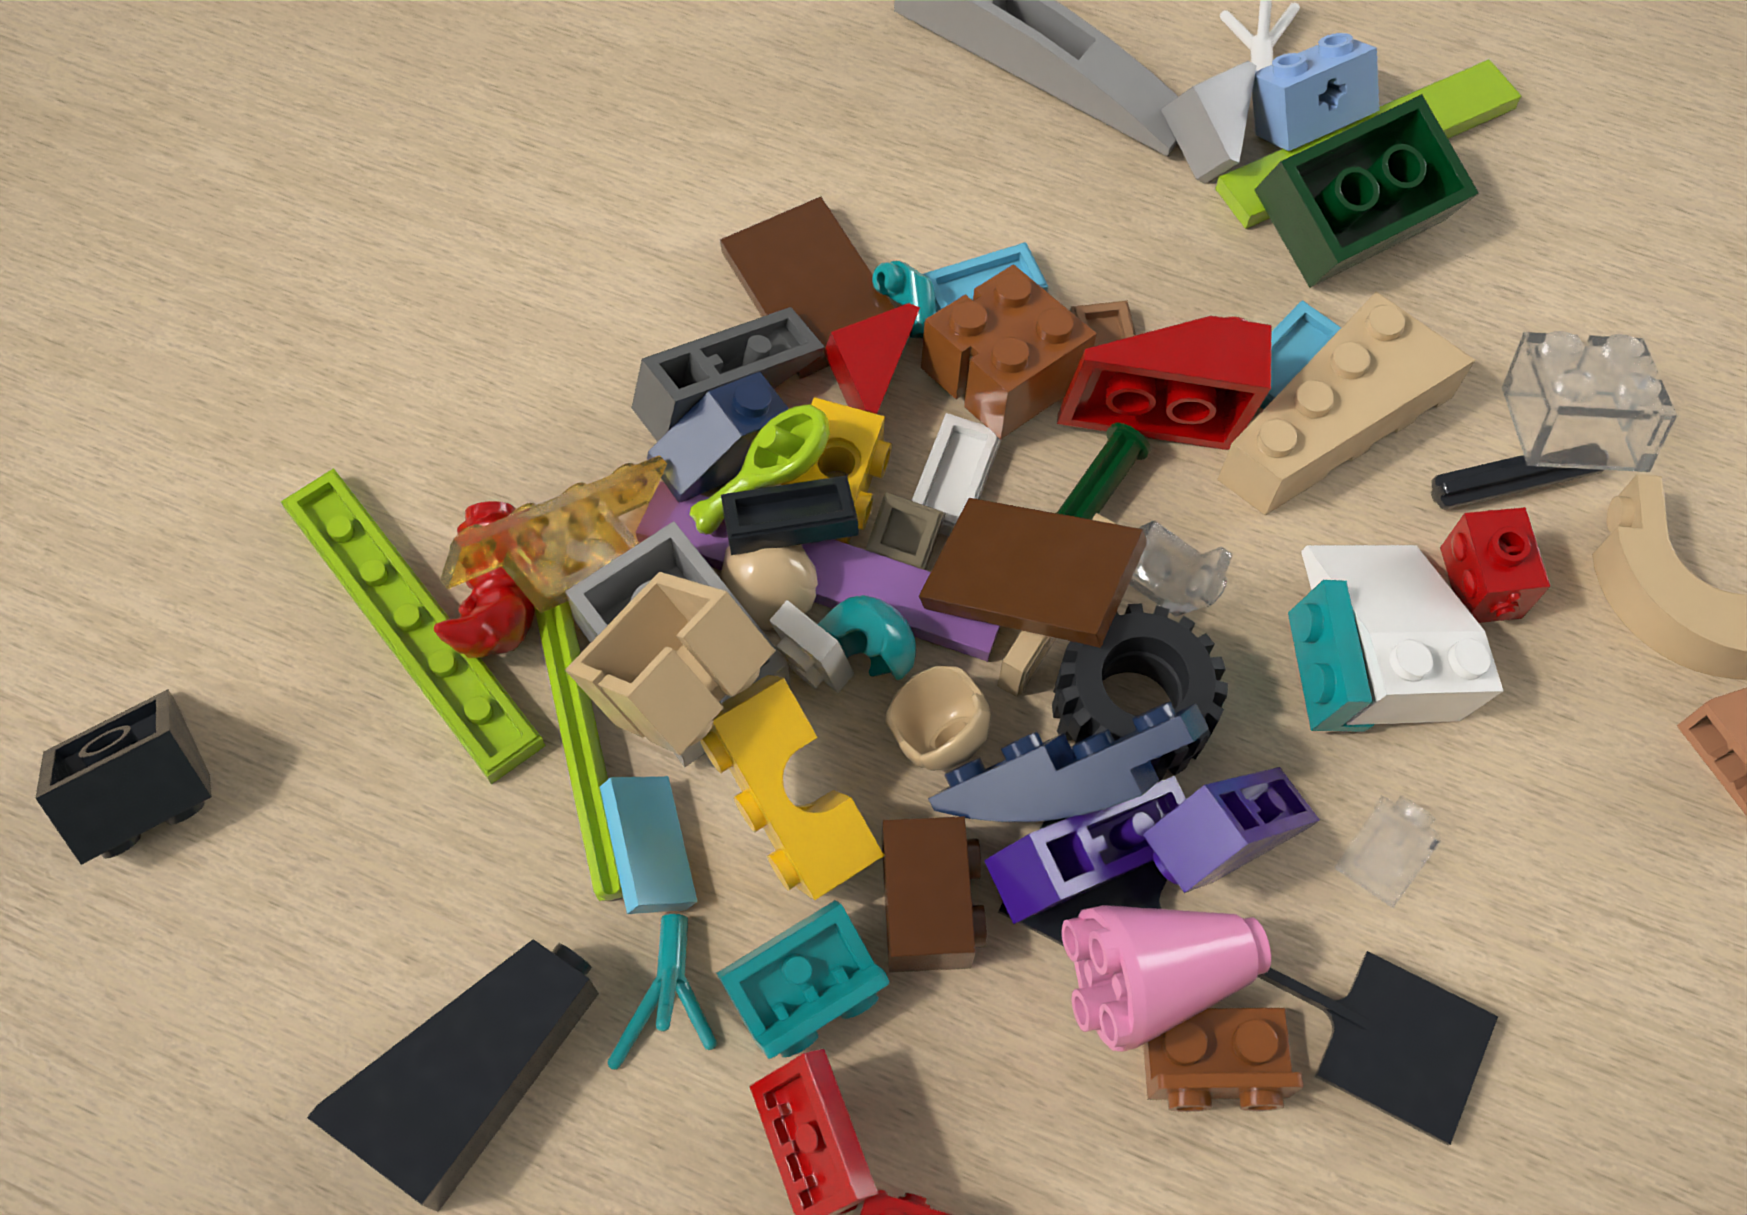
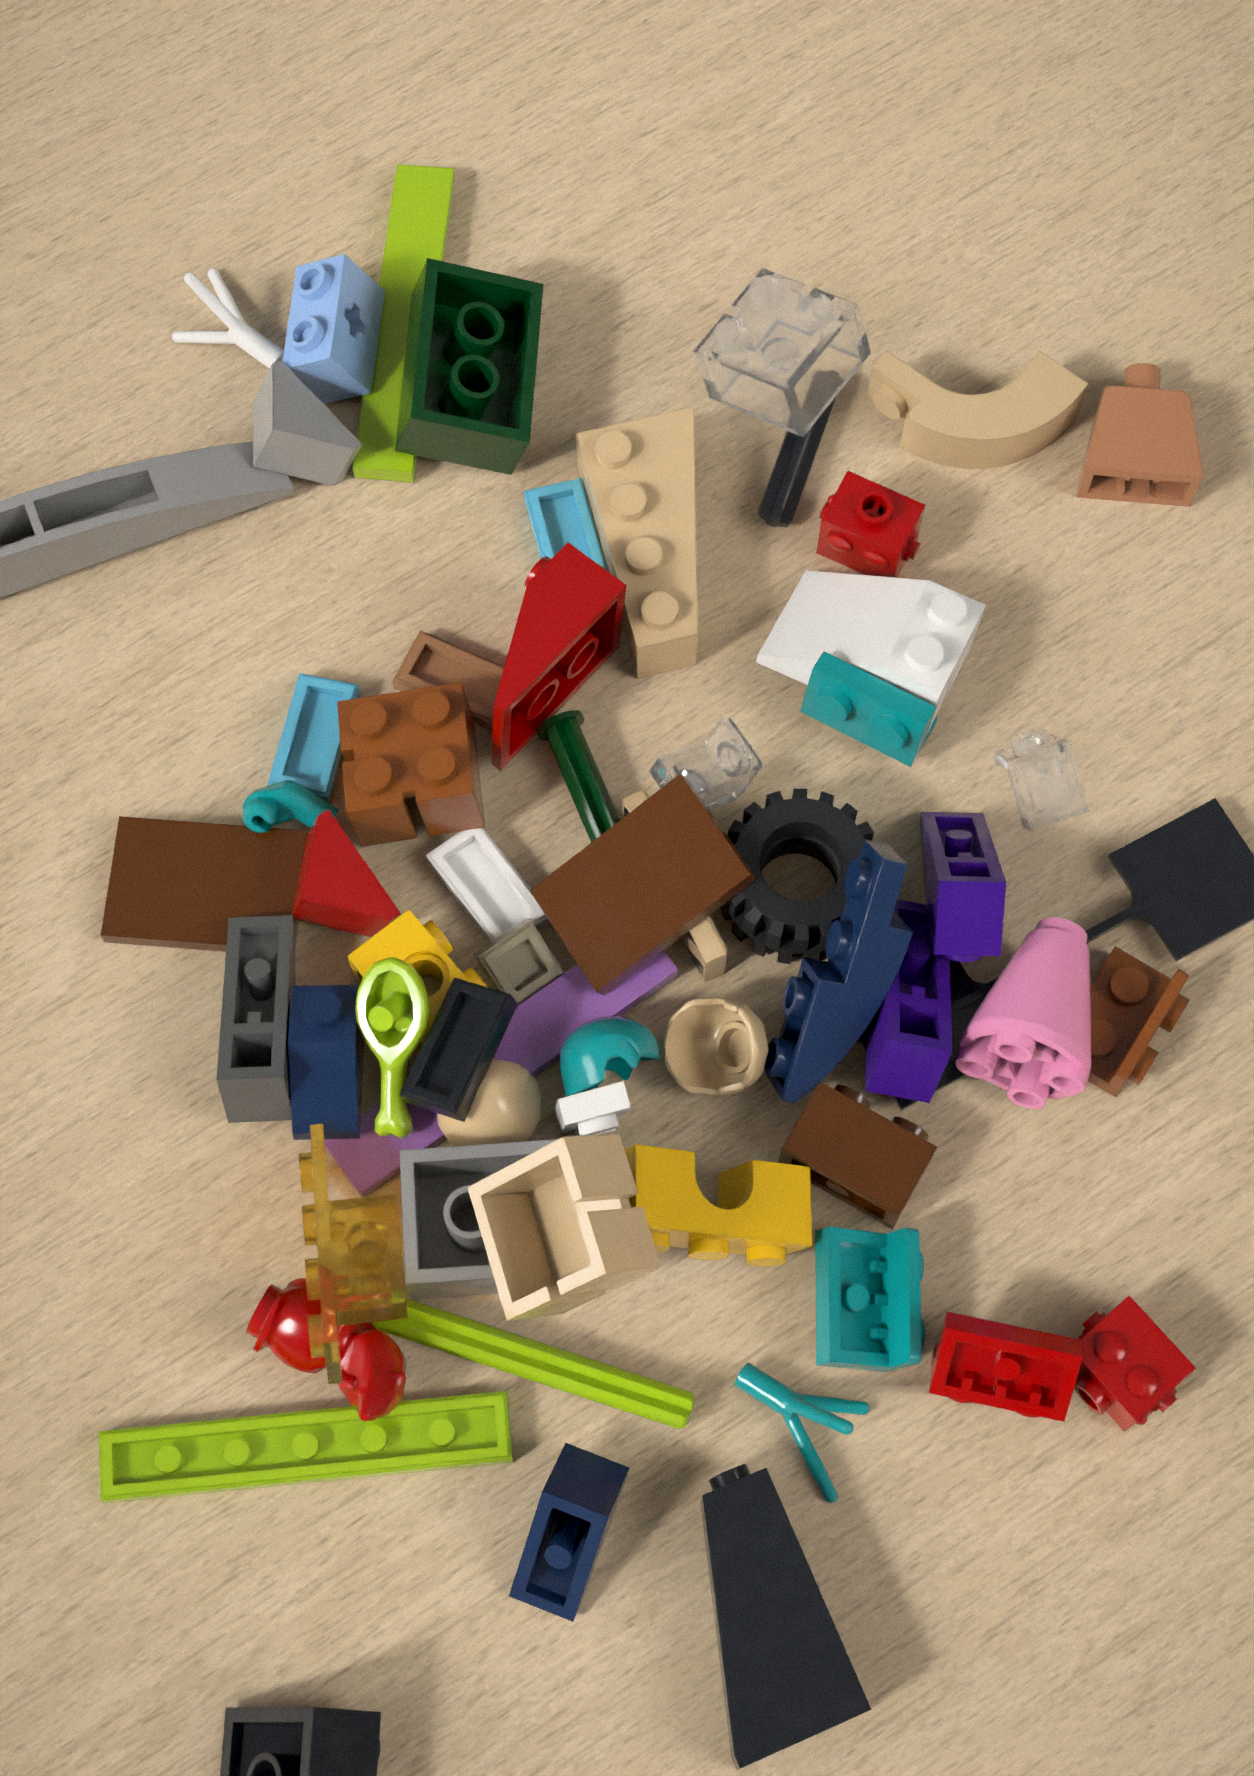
camera: 55 degrees left, 5 degrees up
medium azure tile [600,776,698,914] -> none
none -> dark blue slope [509,1442,630,1622]

